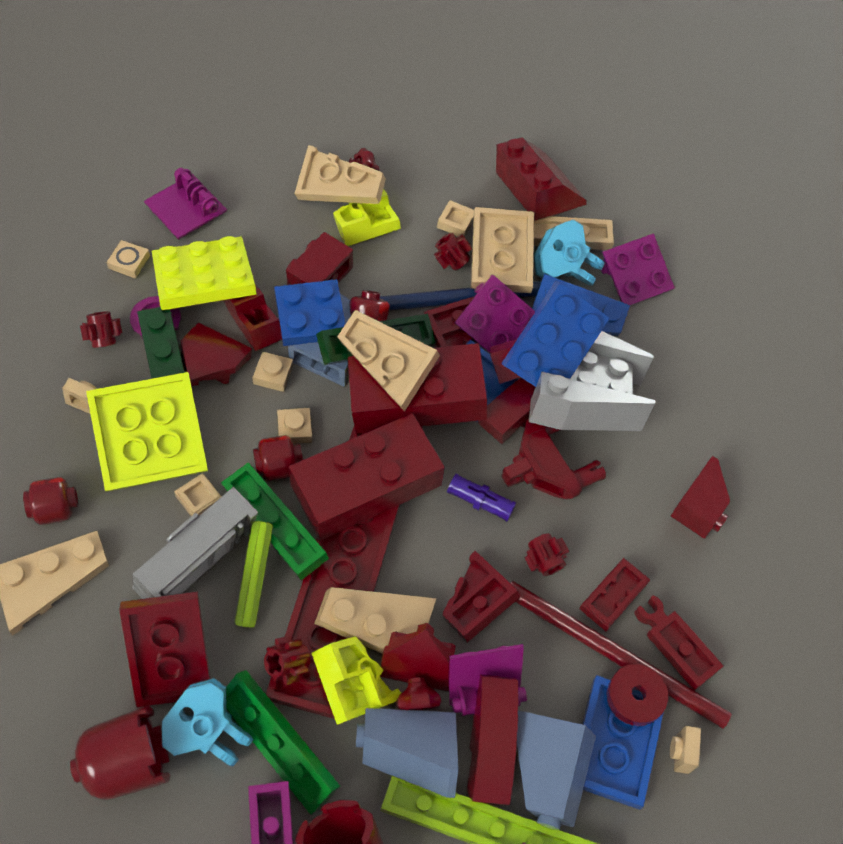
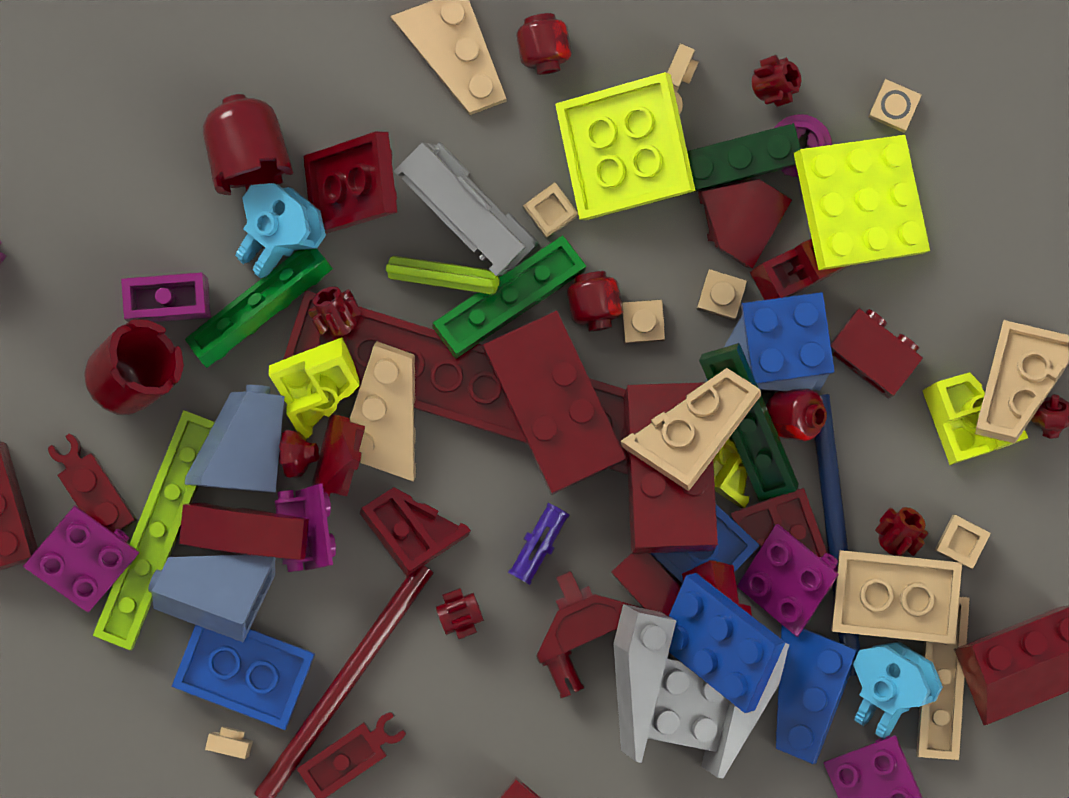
camera: 100 degrees right, 25 degrees up
magenta hinge [144,167,227,240] -> none
dark red plate [579,557,650,632] -> none
dark red piece [607,664,668,726] -> none

